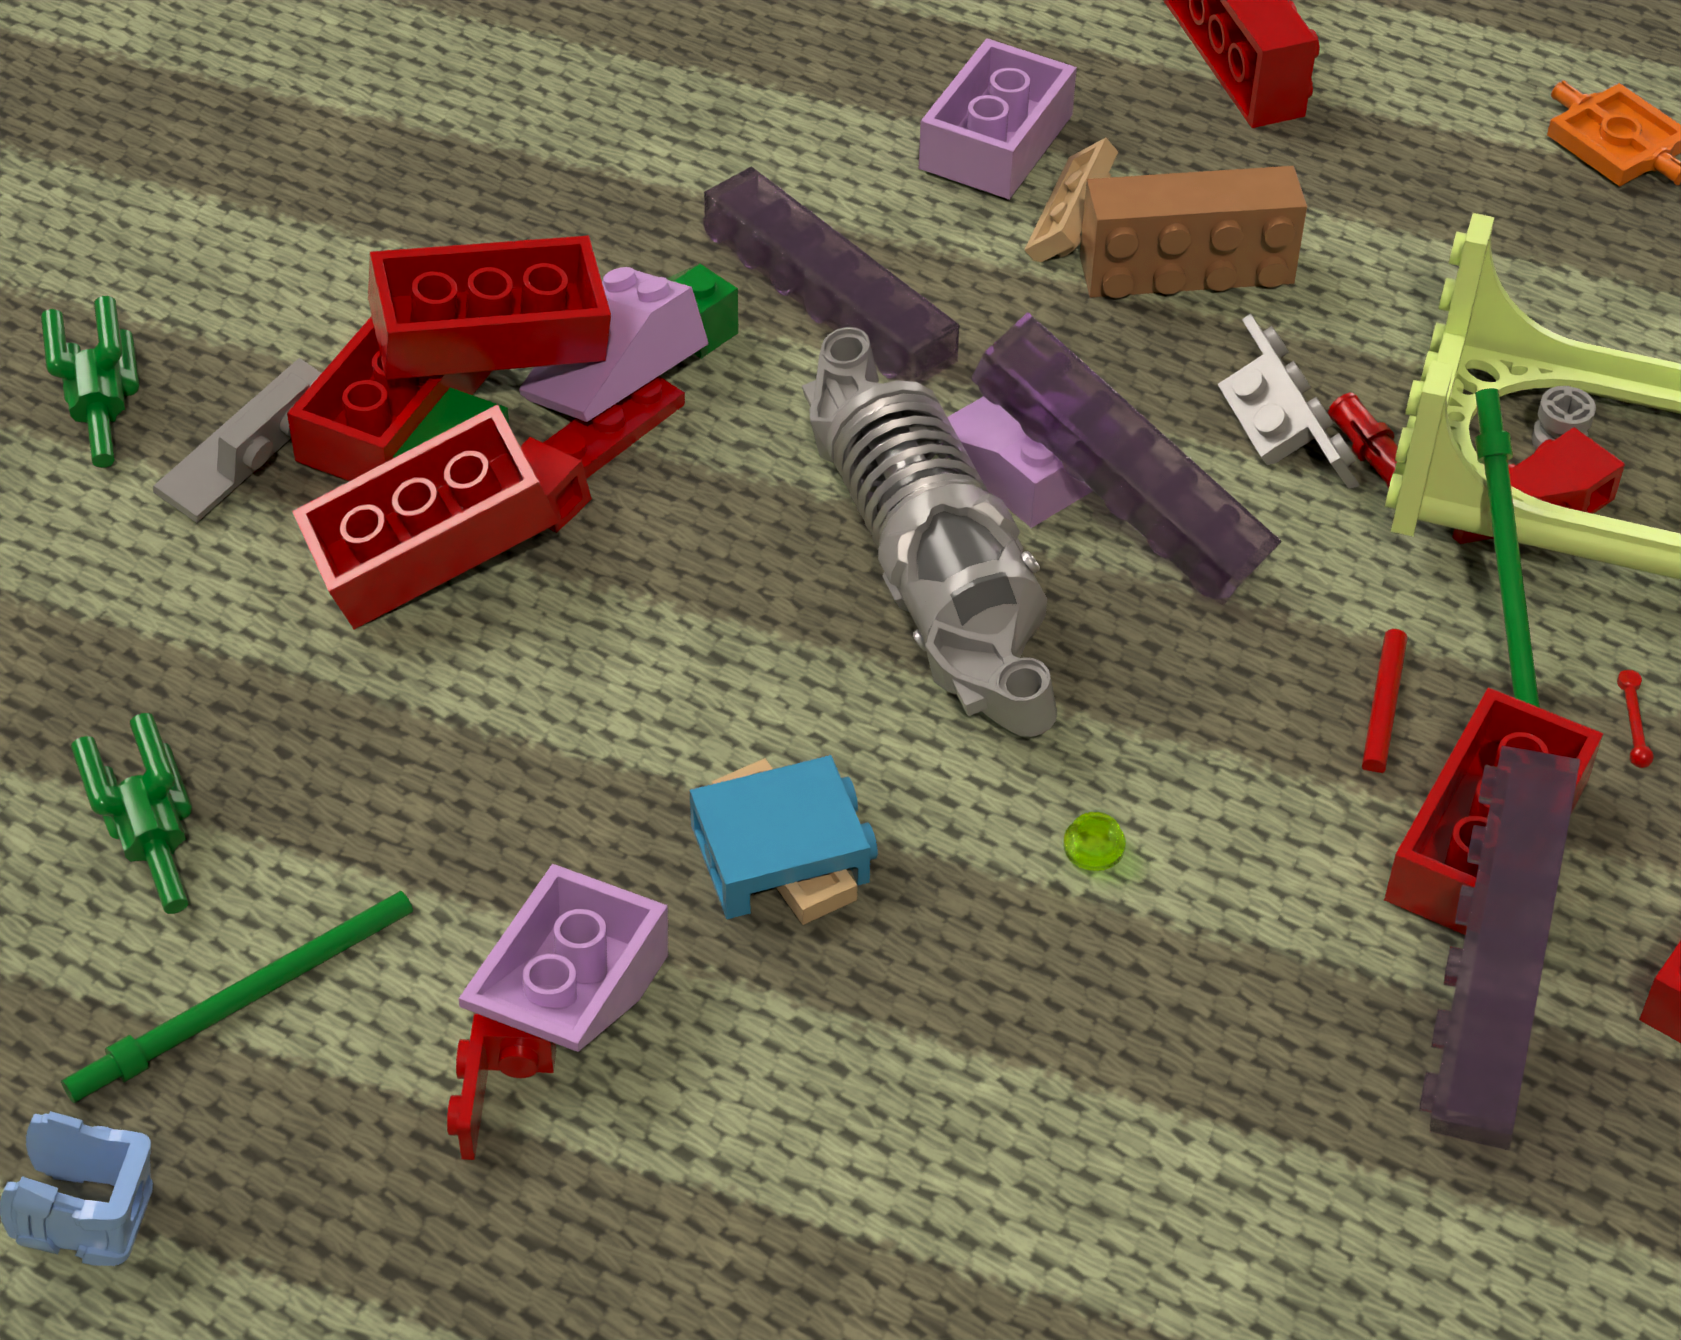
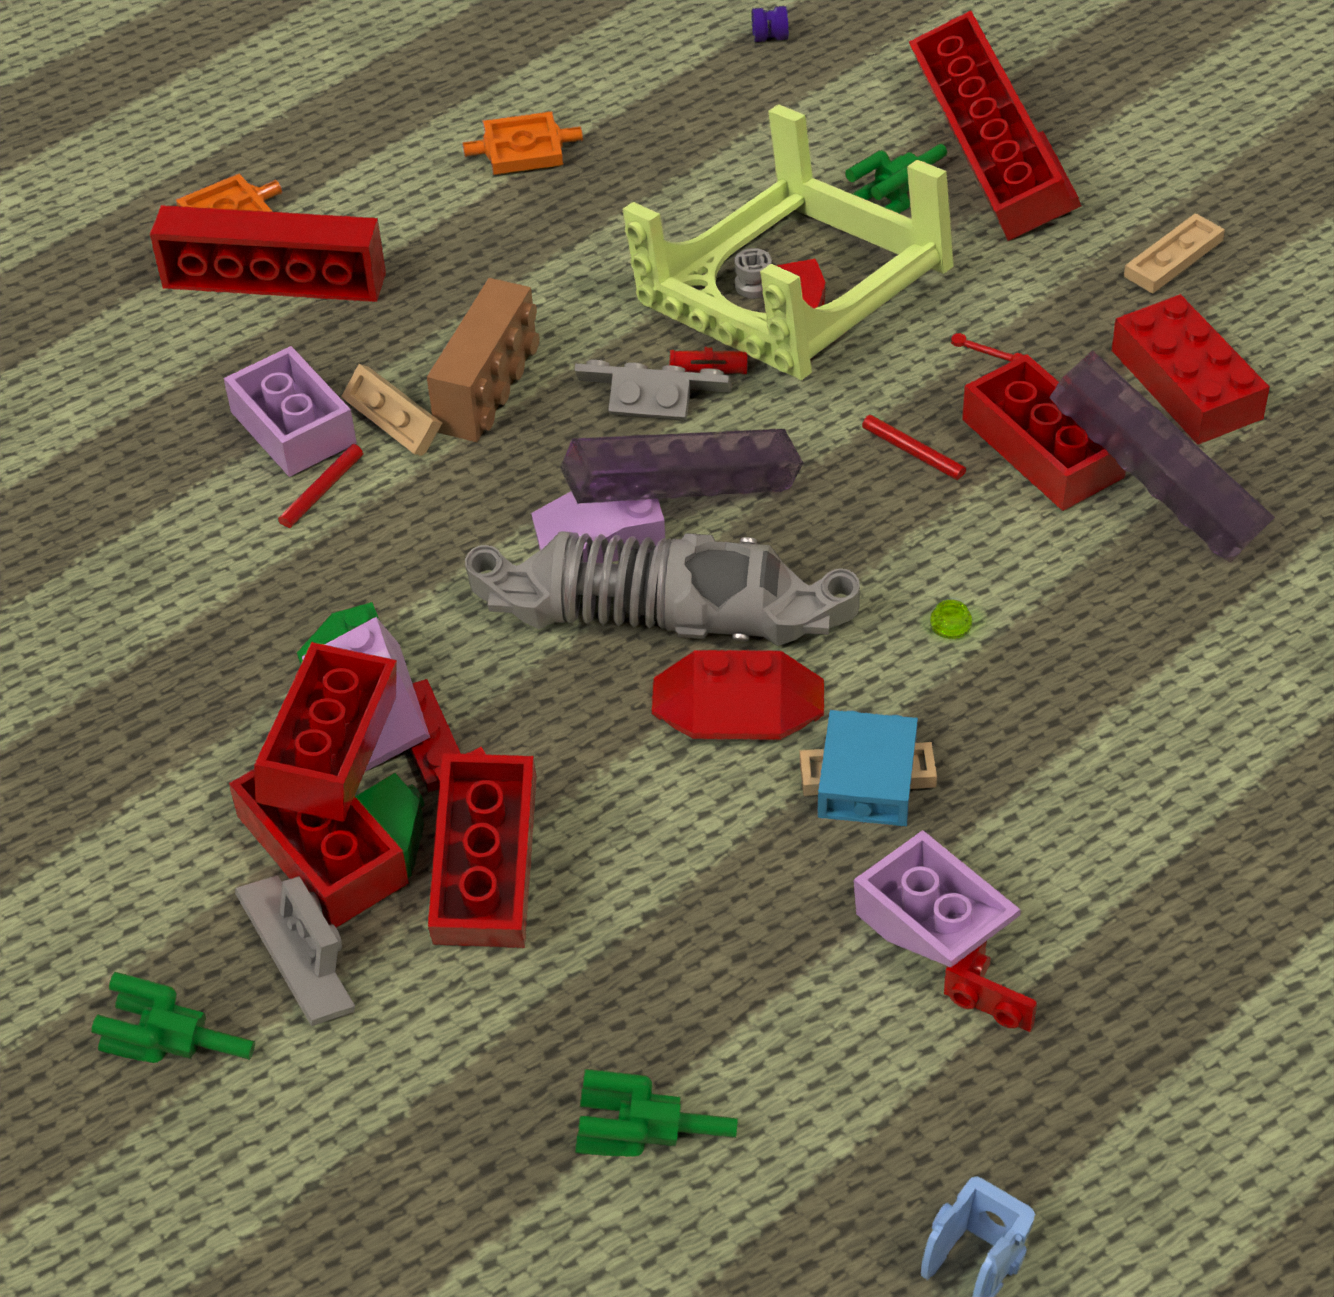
camera: 60 degrees left, 0 degrees up
green bar [61,891,413,1103] -> none
clear purple brick [703,166,960,384] -> none
green bar [1475,388,1540,708] -> none
none -> red bar [278,444,363,528]
none -> red wedge [652,650,824,740]

